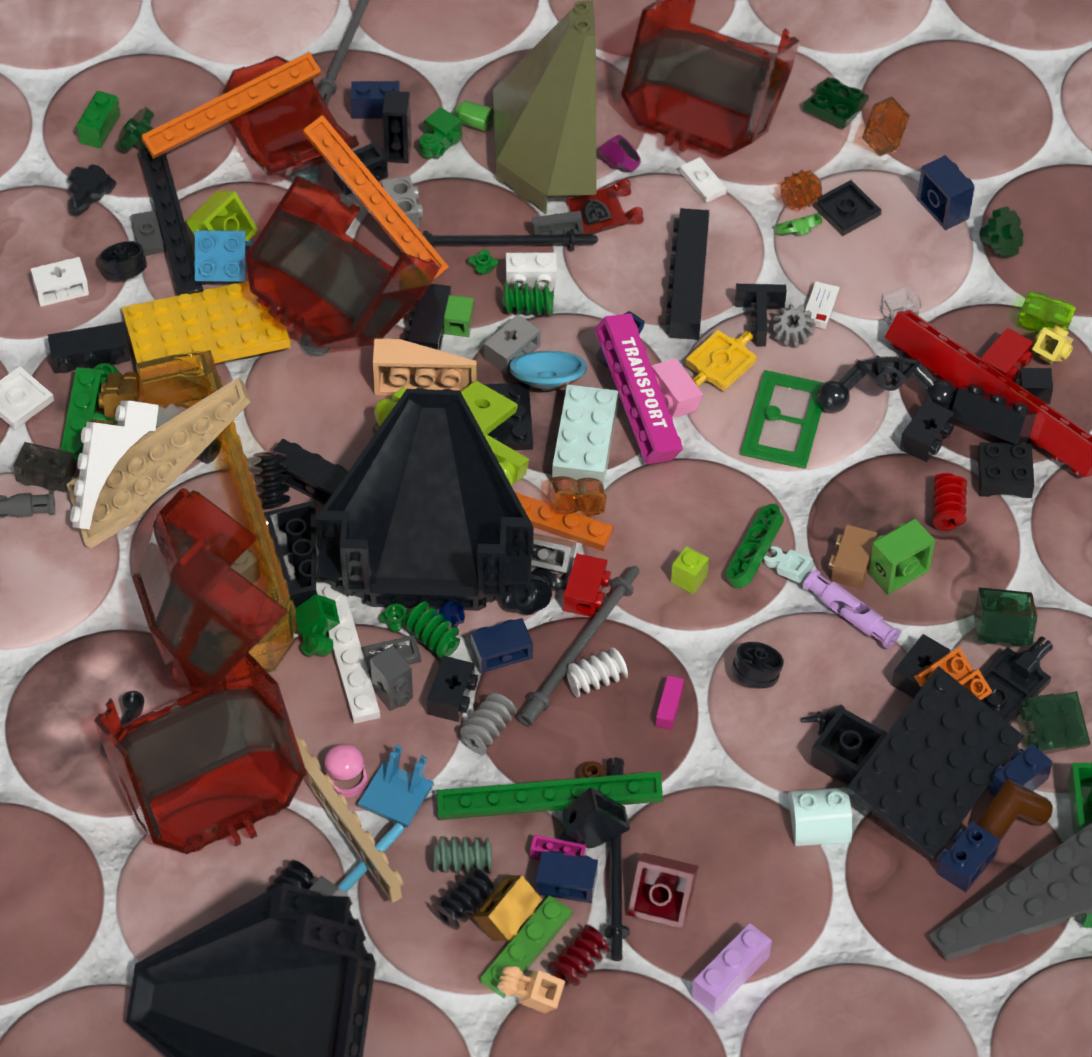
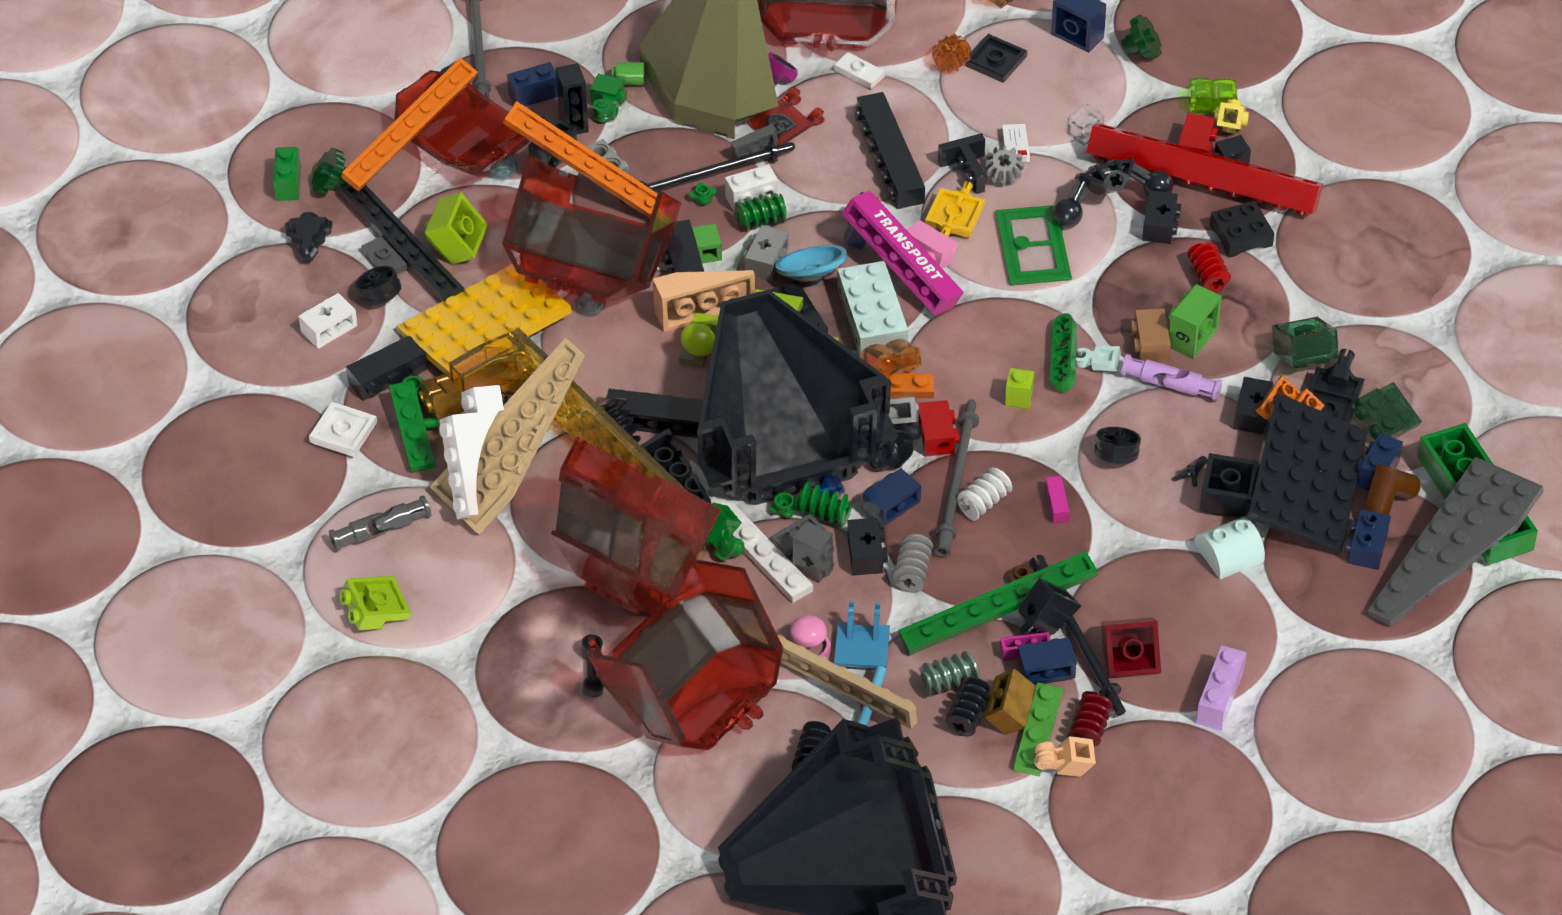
camera: 20 degrees left, 5 degrees down
clear smoke brick [13,442,77,493] -> none
dark azure plate [195,231,254,281] -> none
bright green plate [774,213,823,235] -> none
black brick [952,384,1037,445] -> none

